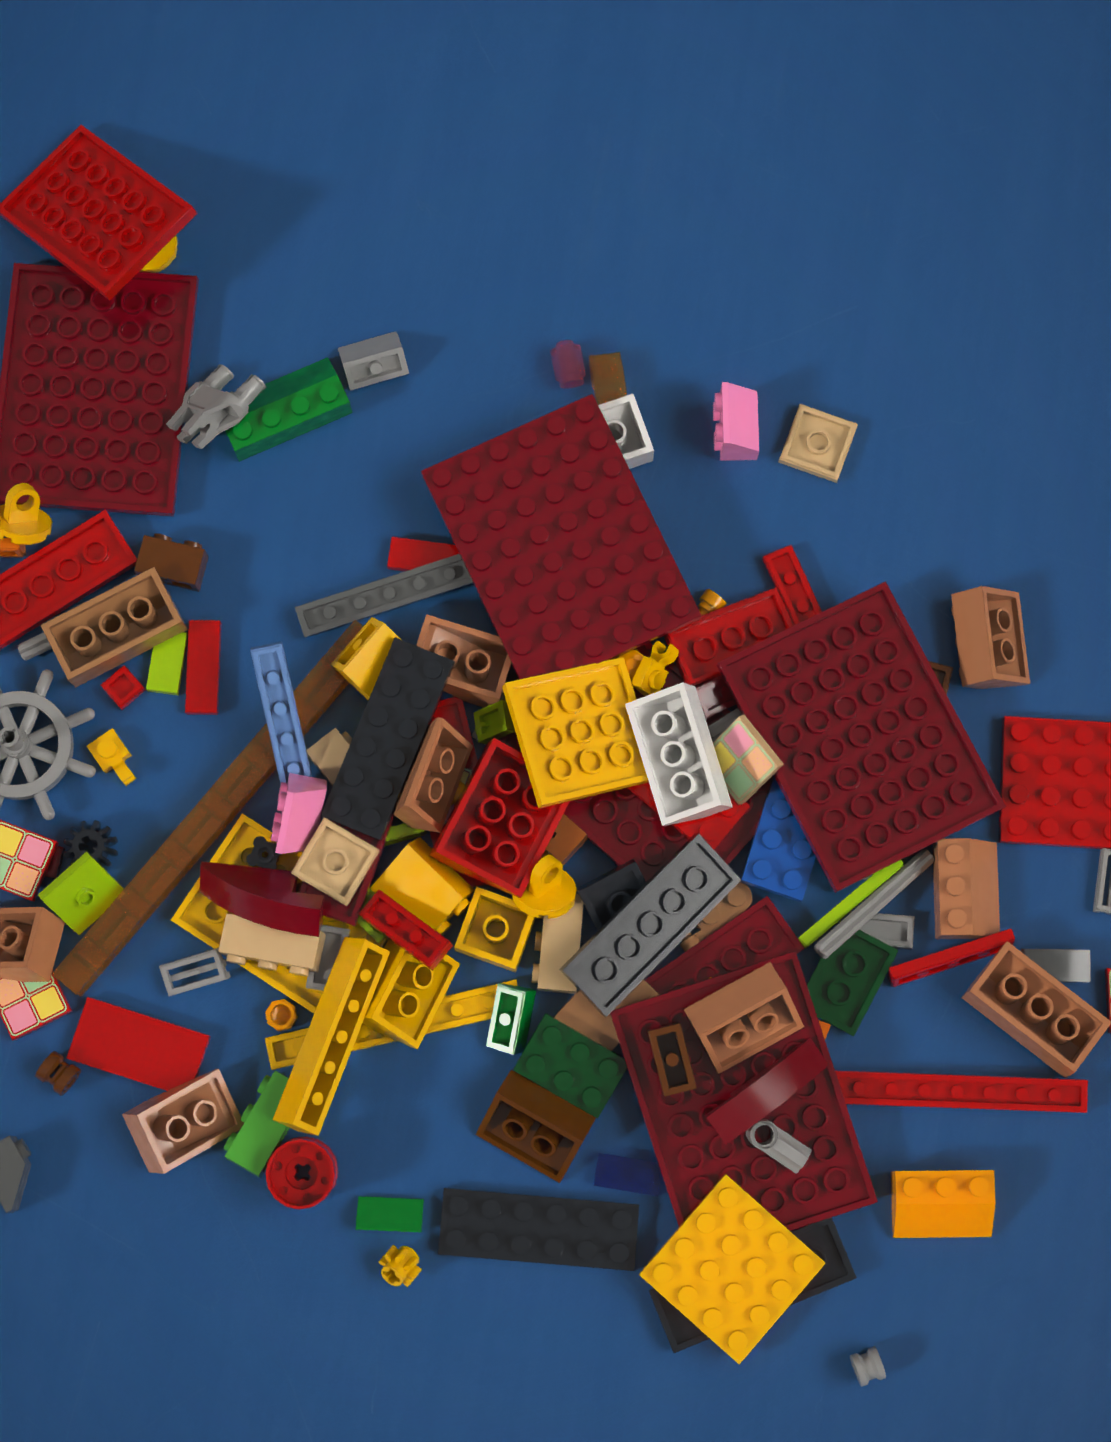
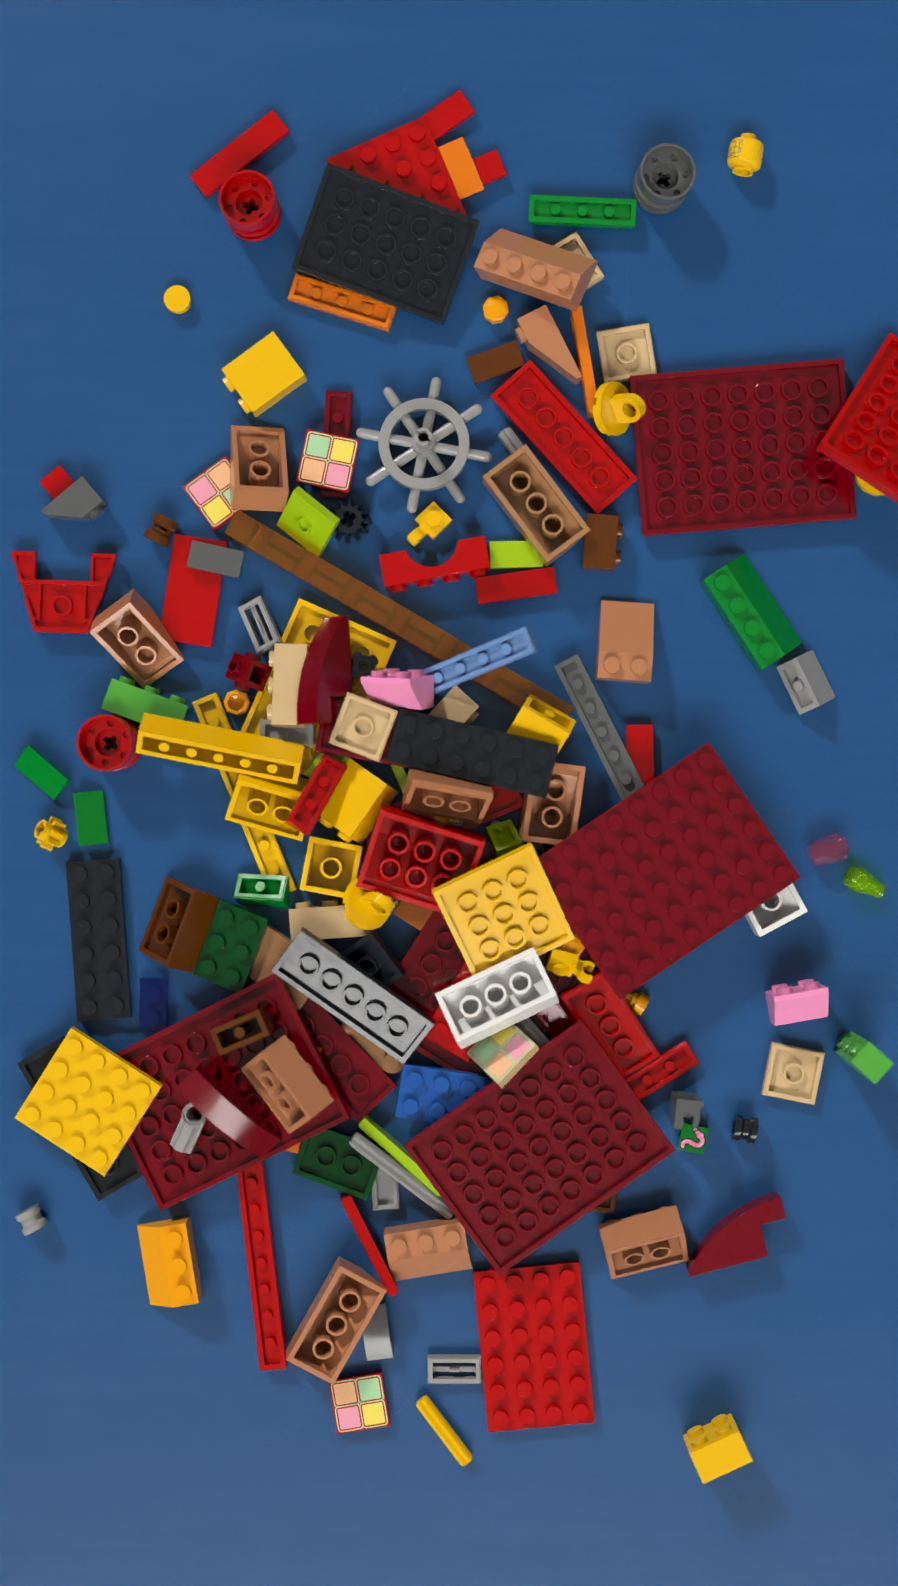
camera: 75 degrees right, 10 degrees up
red tile [100,665,146,710] -> none
light grey connector [166,364,266,449] -> none
clear orange slope [589,352,627,405] -> none
none -> red wing [11,551,117,634]
none -> green slope [14,745,72,800]
none -> dark grey tile [186,540,245,579]
none -> dark red brick [225,651,273,692]
none -> red arch [379,535,490,593]
none -> nougat slope [595,600,654,684]
none -> dark grey hinge [668,1090,704,1129]
none -> green tile [677,1122,709,1155]
none -> dark red slope [685,1192,786,1277]
none -> black wheel [731,1114,758,1144]
none -> bright green brick [834,1031,894,1084]
none -> clear neon green cone [843,866,886,899]

